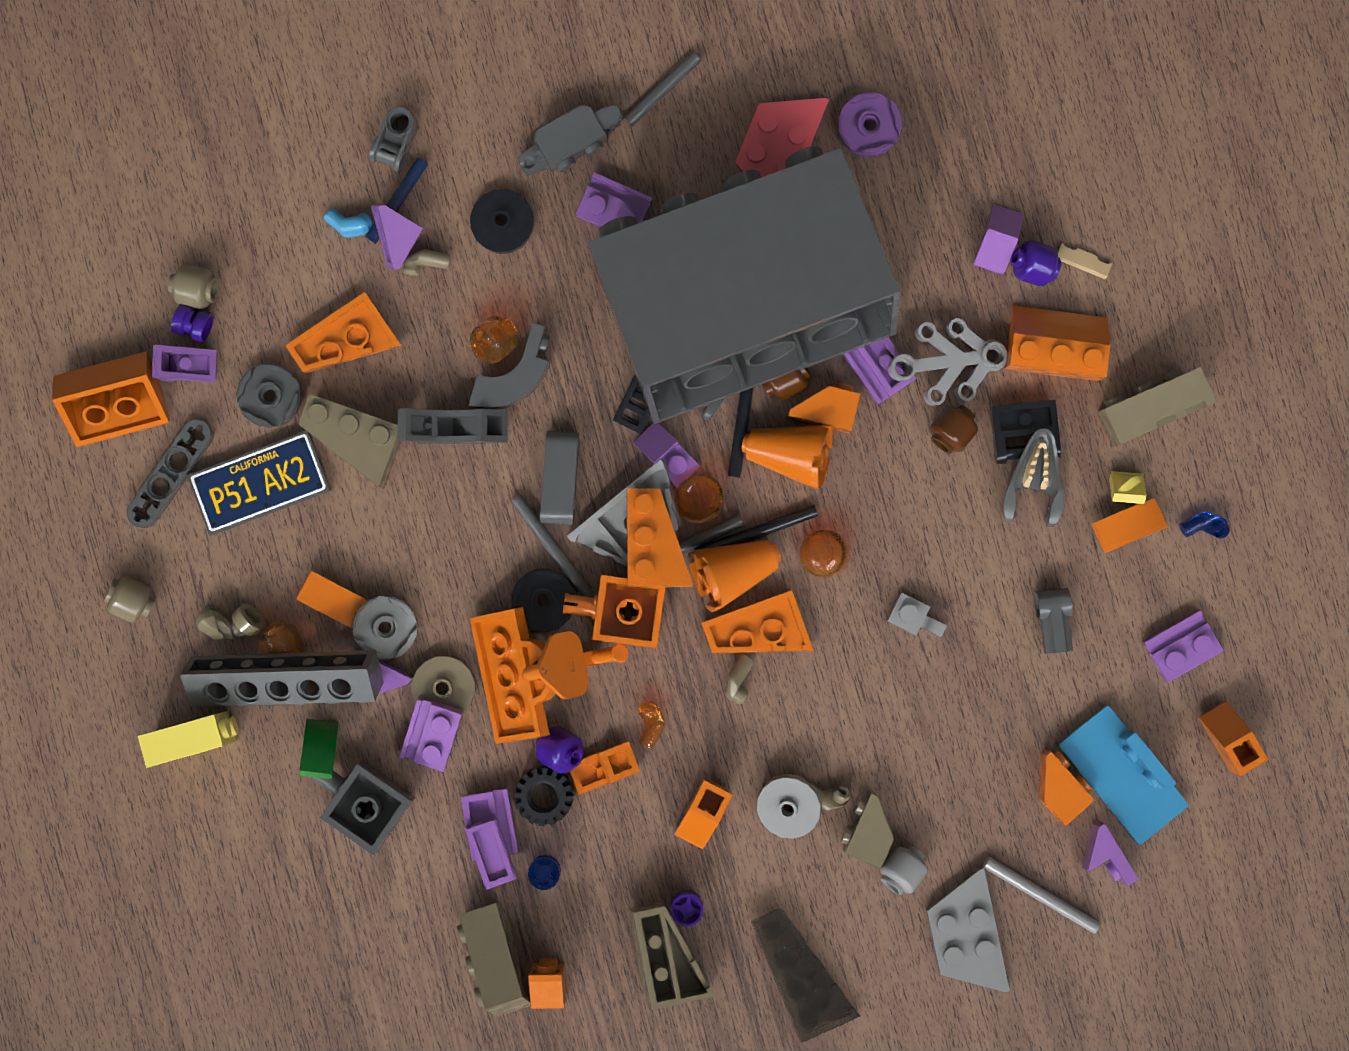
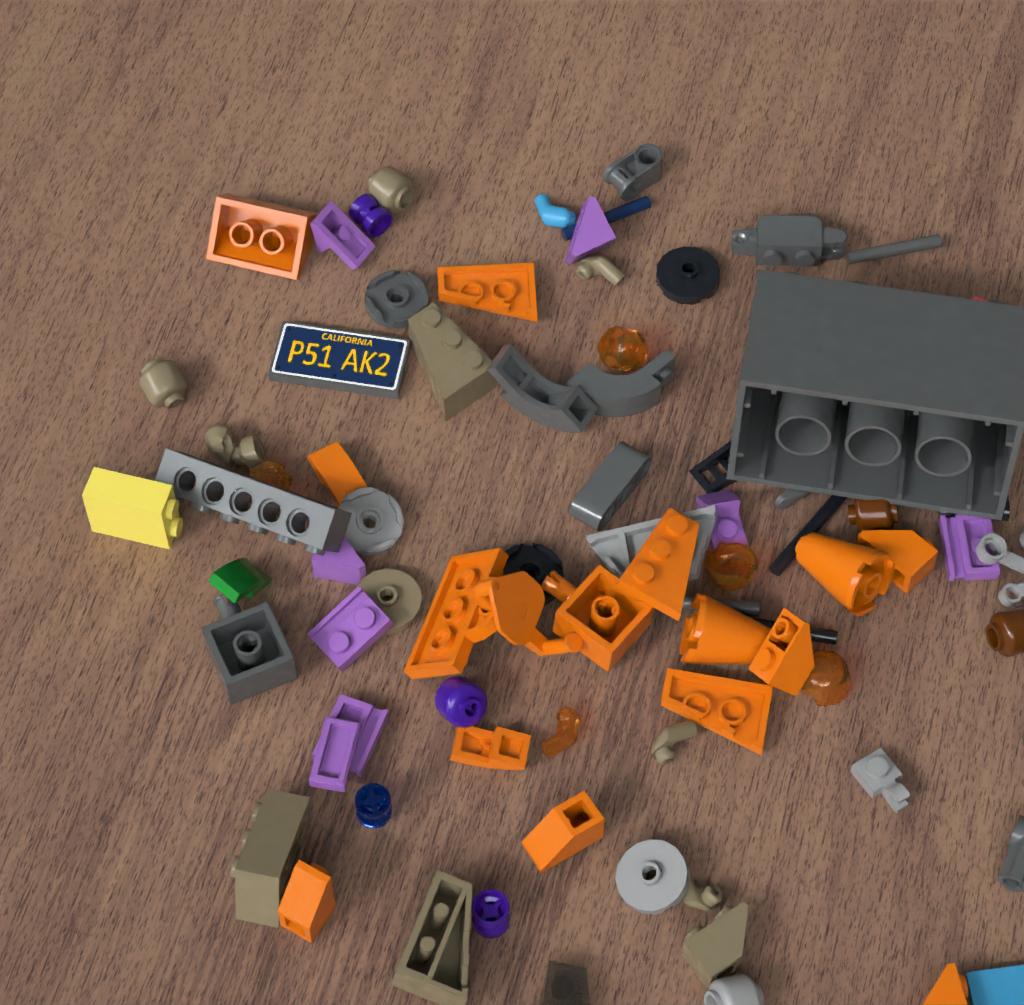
camera: 30 degrees right, 30 degrees down
dark grey beam [127,420,214,528] -> none
dark grey bar [511,495,595,597] -> none
black tyre [514,766,574,826] -> none
none -> orange slope [748,608,815,697]

